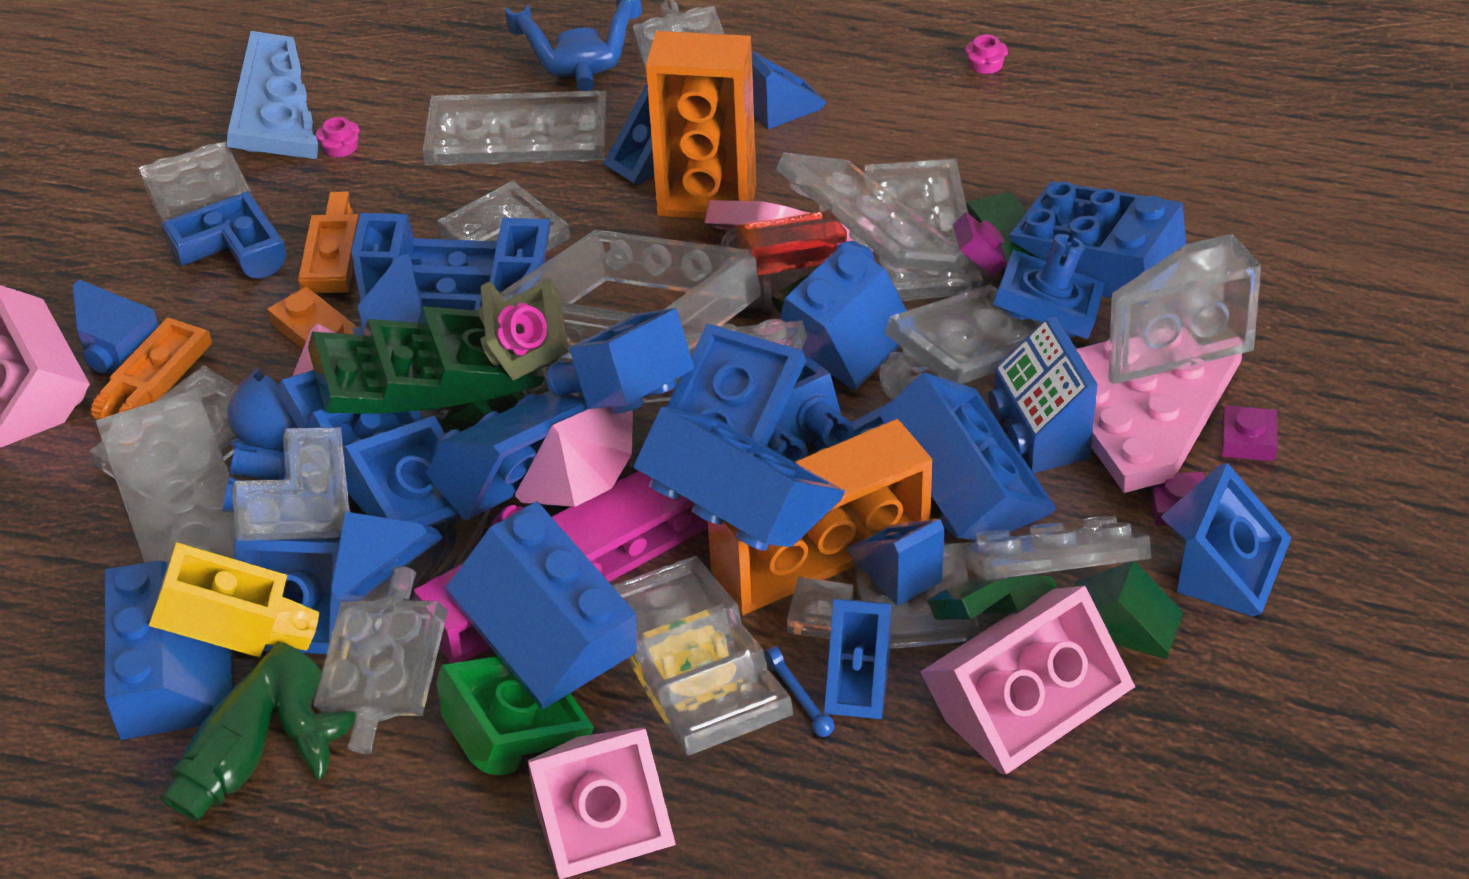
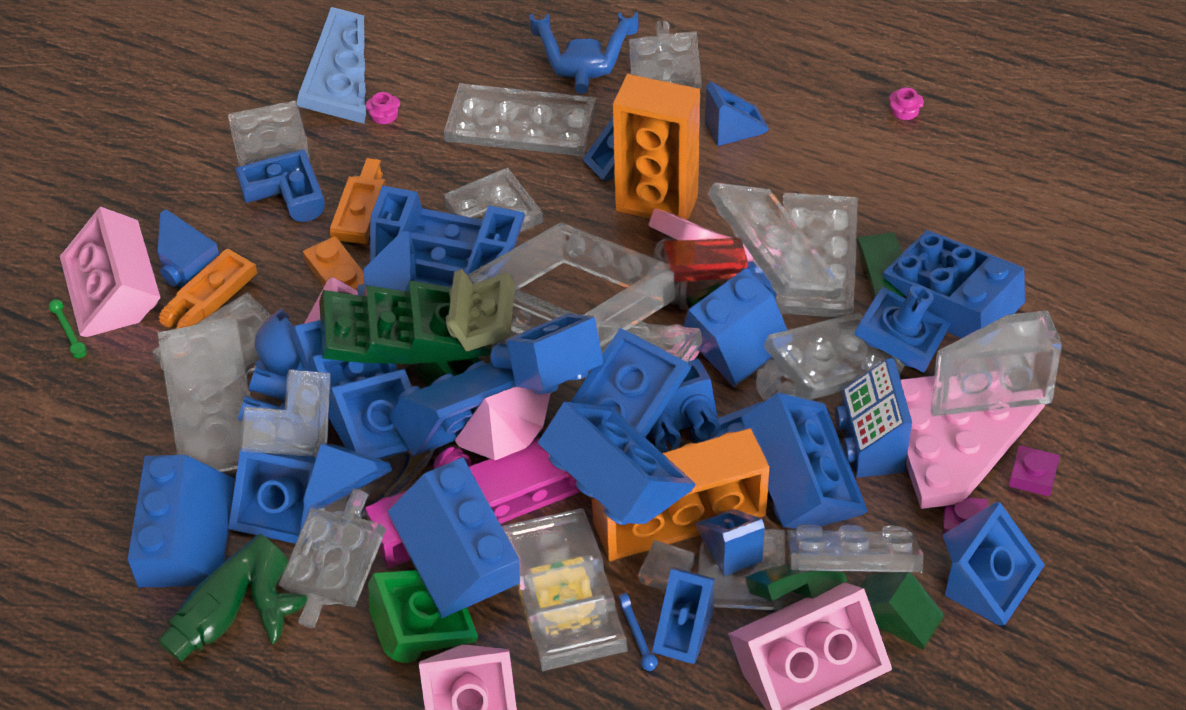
camera: 10 degrees right, 5 degrees up
yellow hinge [149,542,319,658] -> none
dark pink plate [496,303,547,356] -> none
magenta plate [952,212,1007,277] -> none

